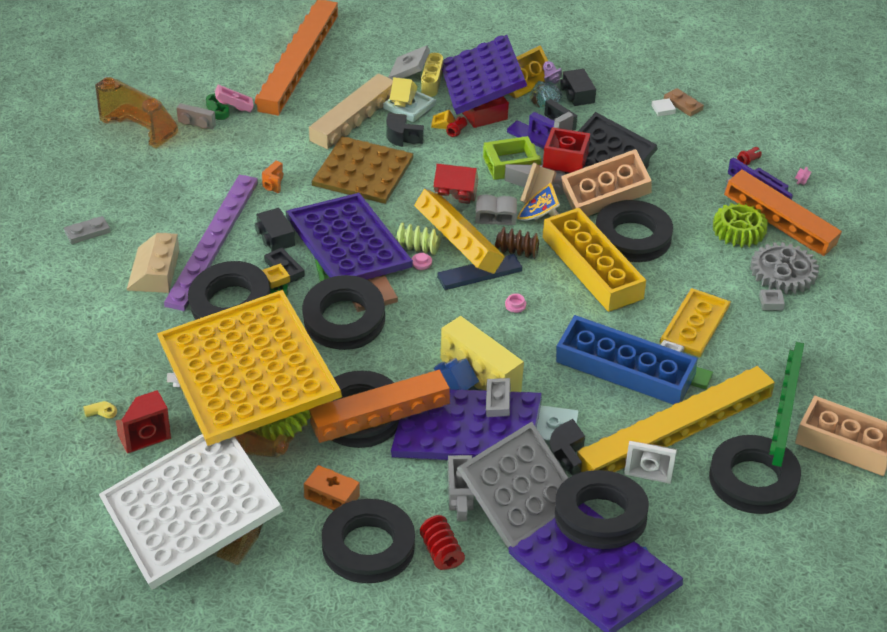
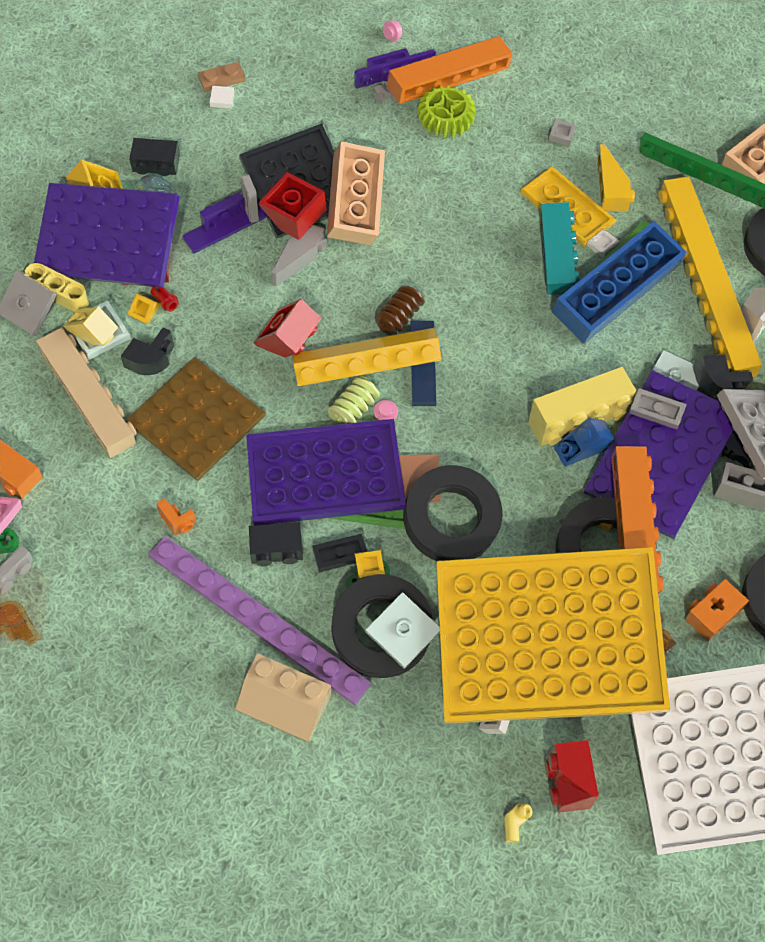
camera: 70 degrees left, 20 degrees up
light grey plate [64,216,110,244] -> none
light grey brick [475,195,517,225] -> none
lime window [483,136,542,180] -> none
bright pink plate [505,294,526,313] -> none
shield [517,183,560,221] -> none
tan panel [520,163,556,204] -> none
lavender hinge [543,61,562,86] -> none
yellow brick [543,208,646,312] -> none
black plate [544,98,578,131] -> none
black tyre [595,200,673,262] -> none
red pin [737,147,762,165] -> none
light grey gear [750,242,819,294] -> none
none -> light aqua plate [365,592,440,669]
none -> teal brick [541,202,580,295]
none -> yellow slope [597,144,635,211]

